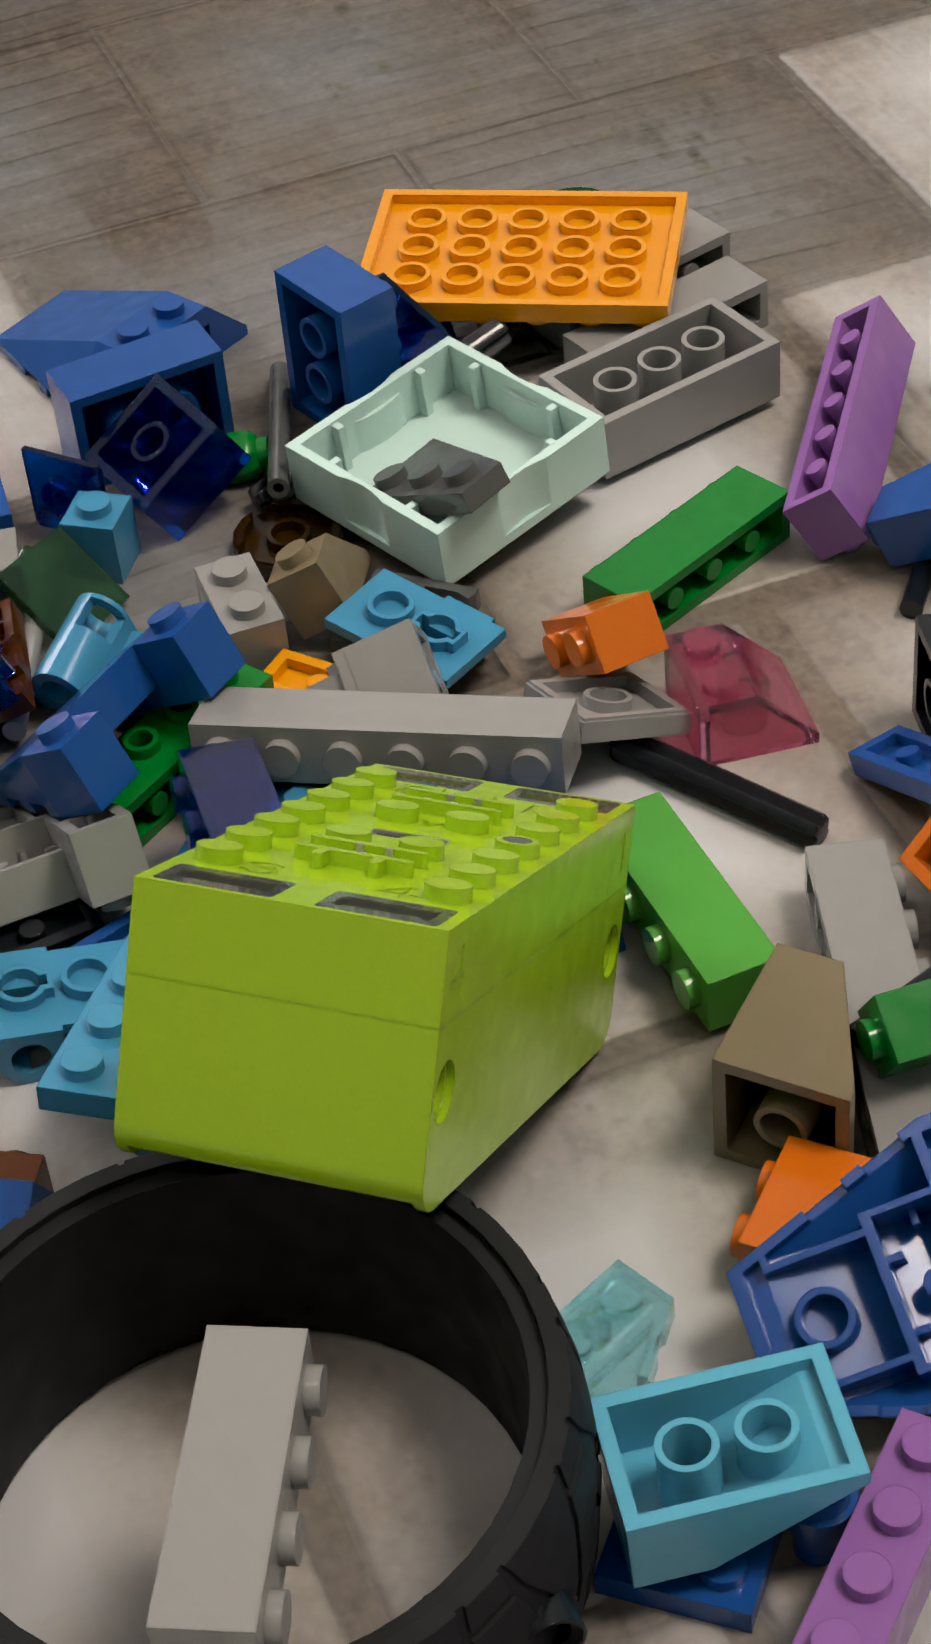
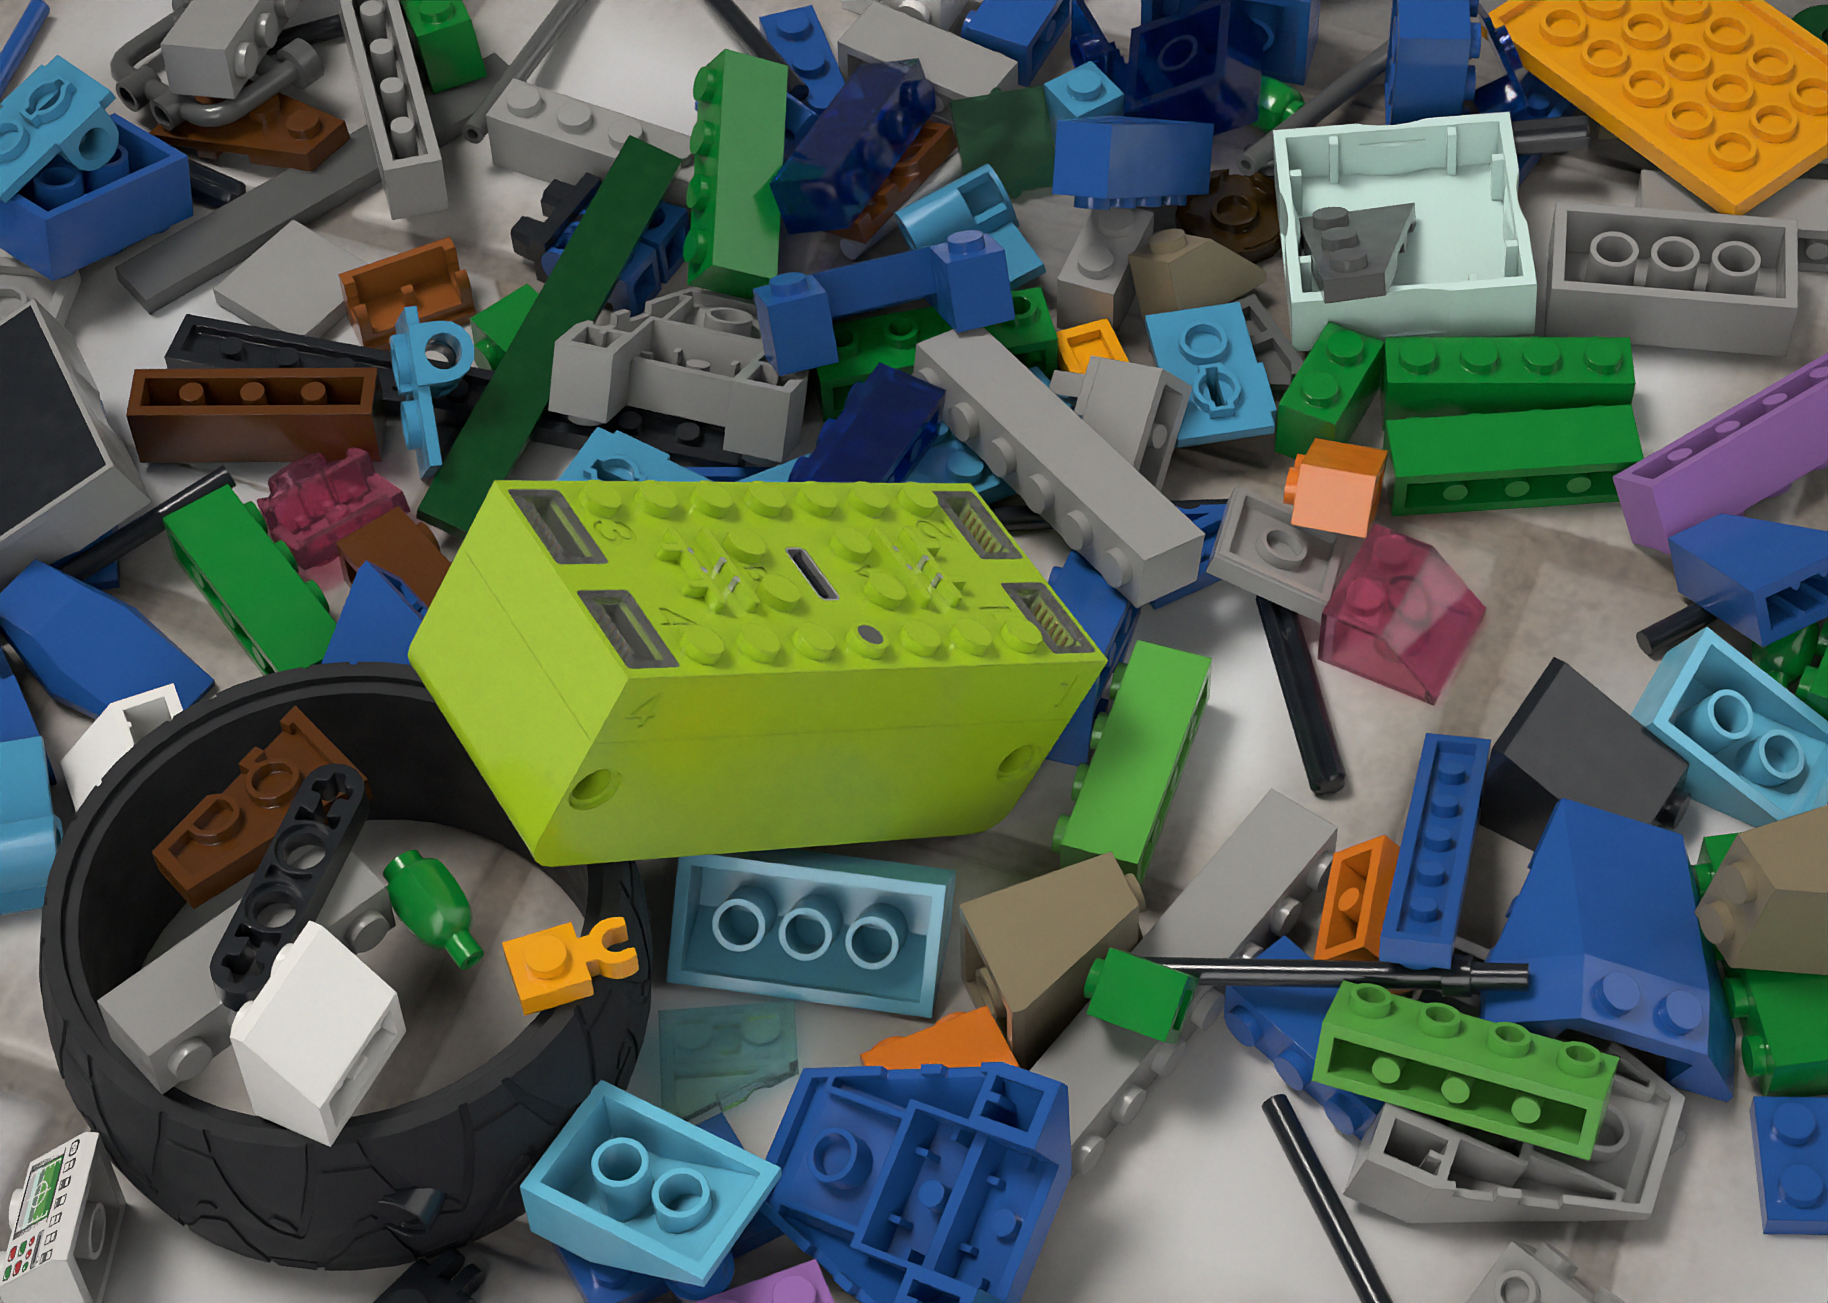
camera: 40 degrees right, 10 degrees up
none -> reddish brown wing [152,706,374,909]
none -> black beam [209,763,370,1012]
none -> white slope [230,920,406,1147]
none -> green plant [383,850,484,970]
none -> light orange plate [502,917,639,1016]
none -> medium azure slope [666,848,957,1018]
none -> blue wedge [1052,115,1214,210]
none -> green brick [1275,321,1384,459]
none -> green brick [1379,336,1636,431]

